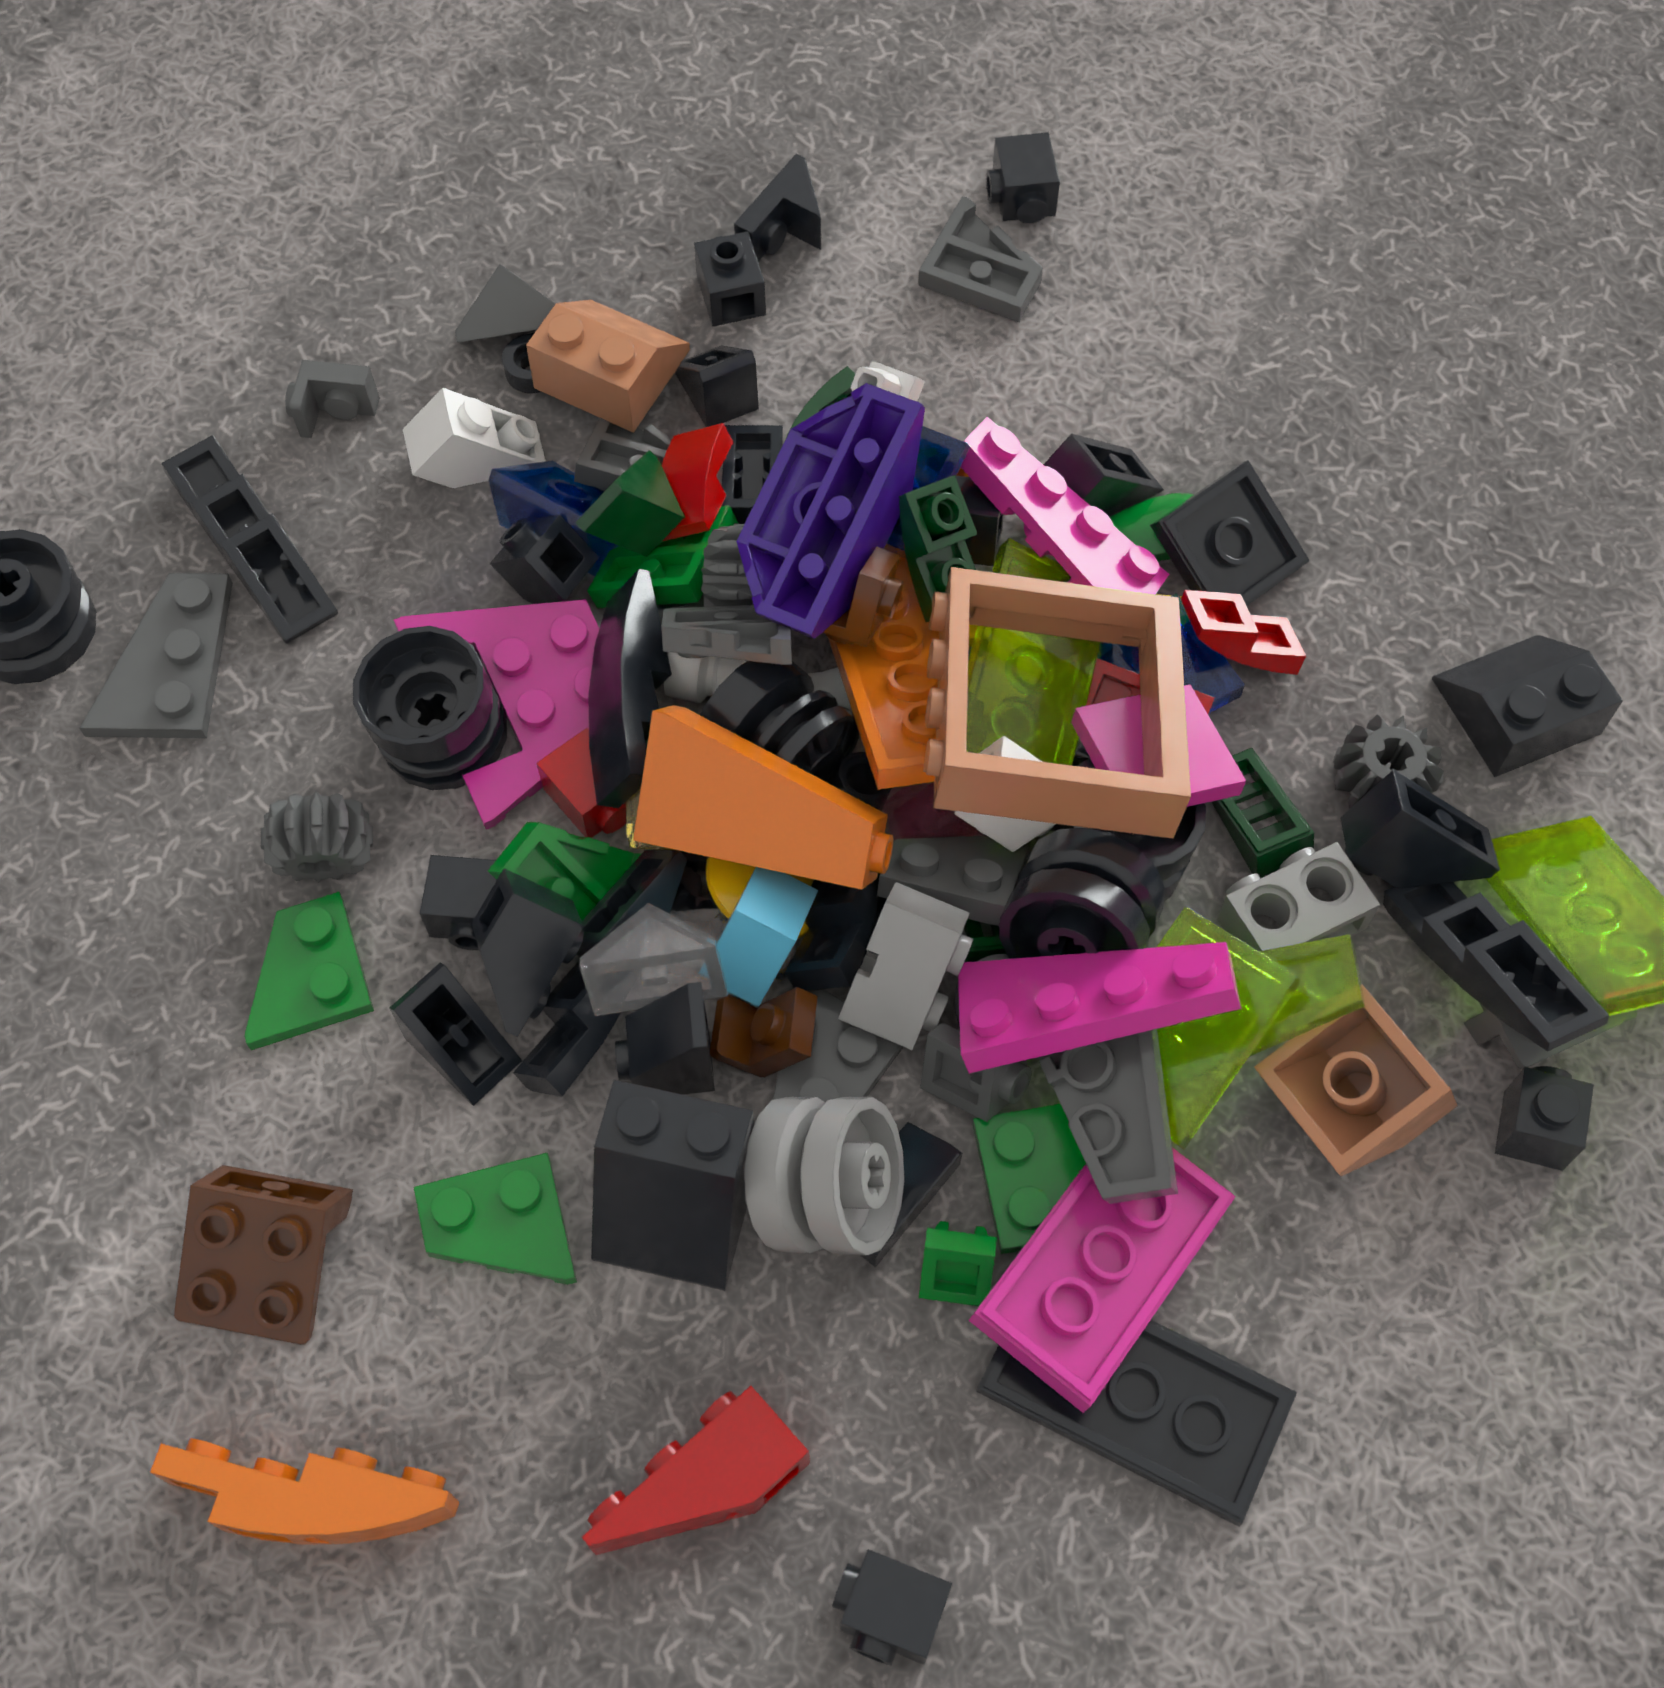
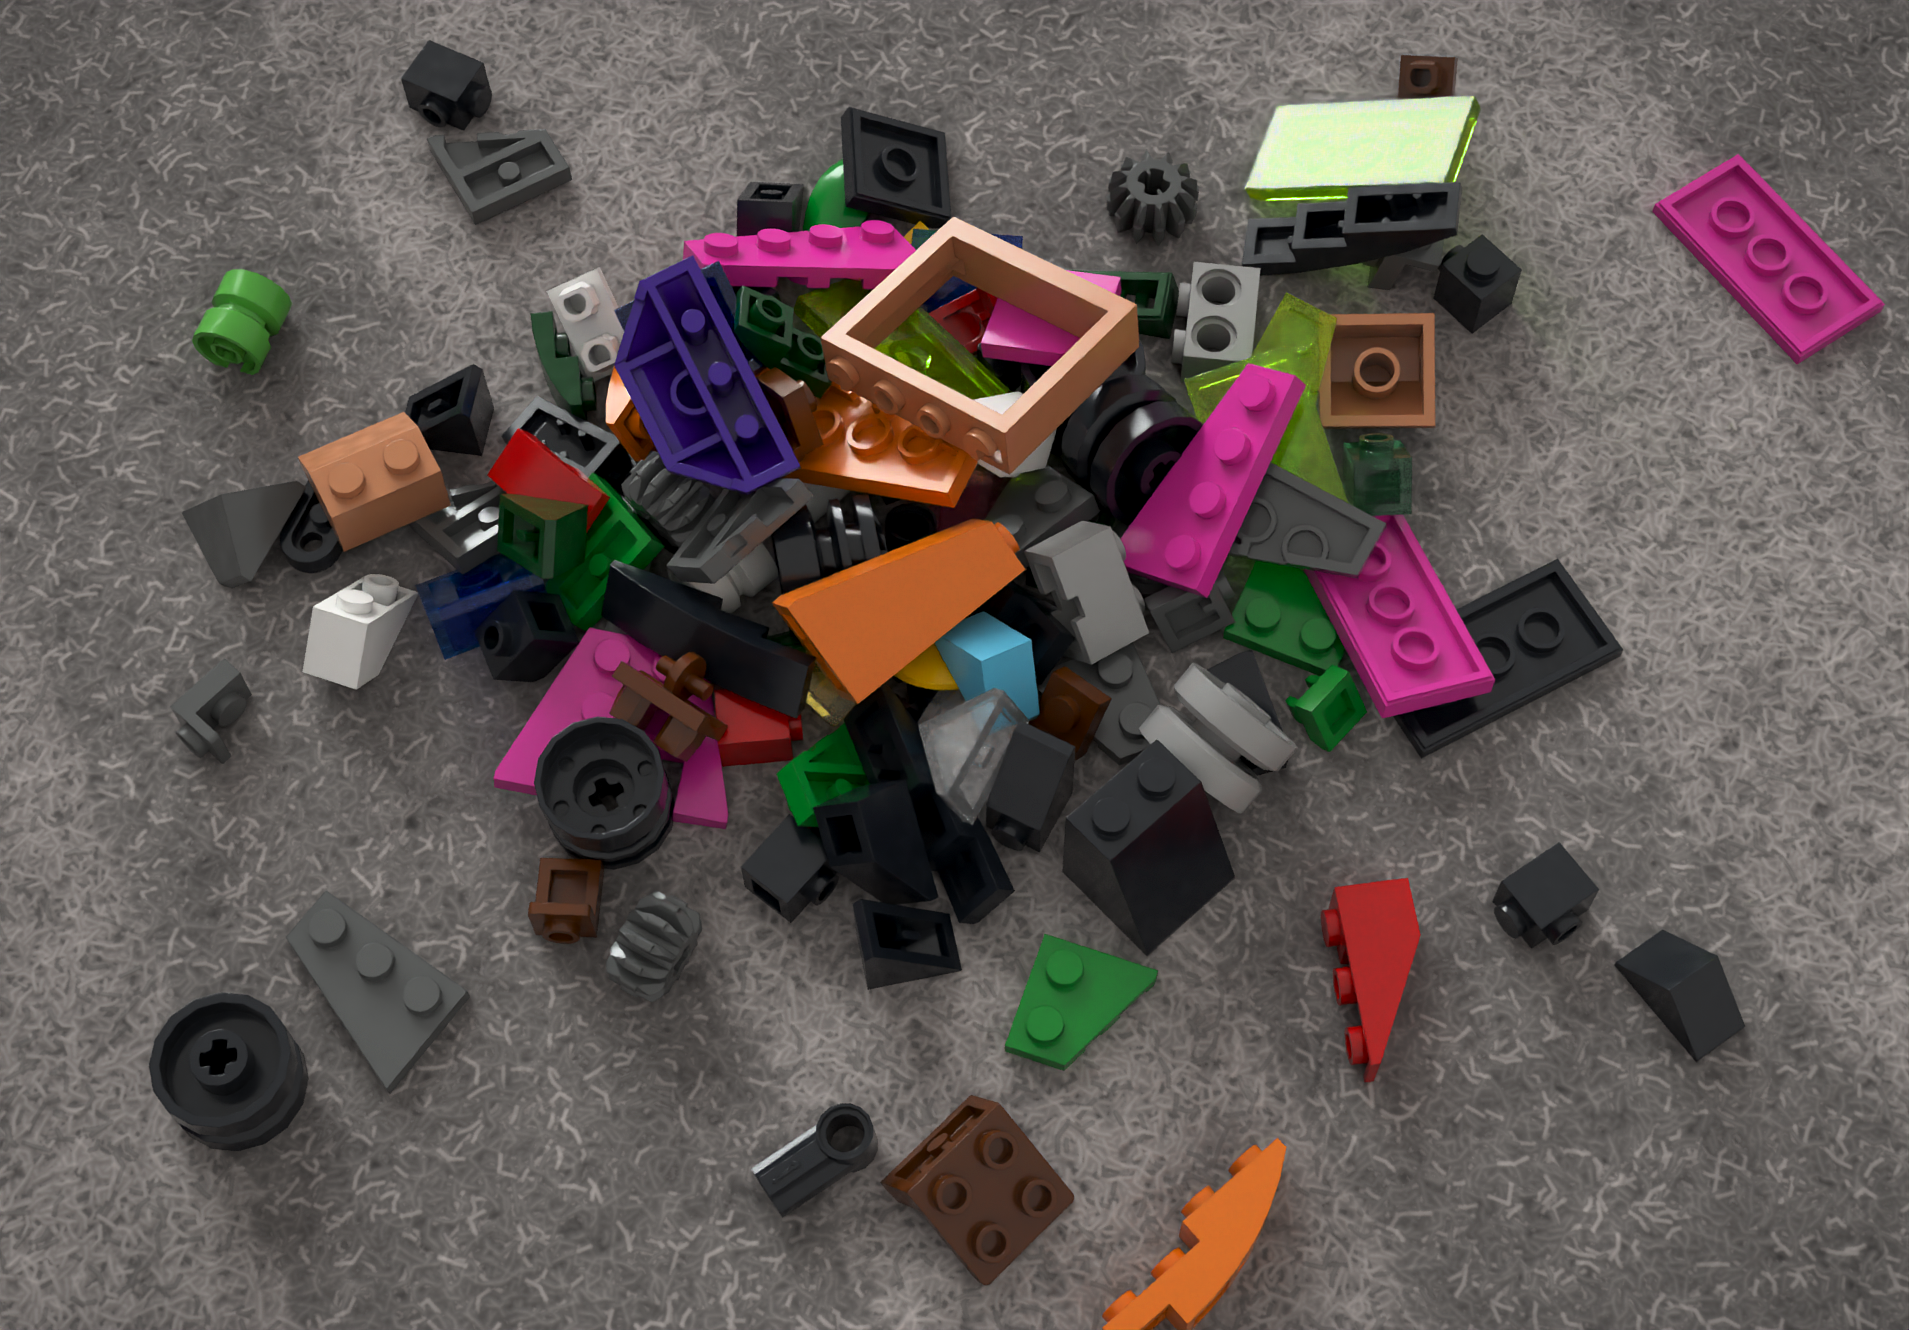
camera: 55 degrees left, 0 degrees up
black slope [161,435,338,644] -> none
green wing [244,892,374,1051] -> none
black brick [694,231,766,327] -> none
black slope [734,153,822,262] -> none
red slope [1181,590,1306,675] -> none
black slope [1340,769,1500,888] -> none
black slope [1432,635,1623,777] -> none
none -> bright green wheel [192,269,292,375]
none -> reddish brown bracket [528,858,604,944]
none -> reddish brown hips [609,652,728,762]
none -> black piece [751,1103,878,1218]
none -> clear green brick [1343,433,1412,516]

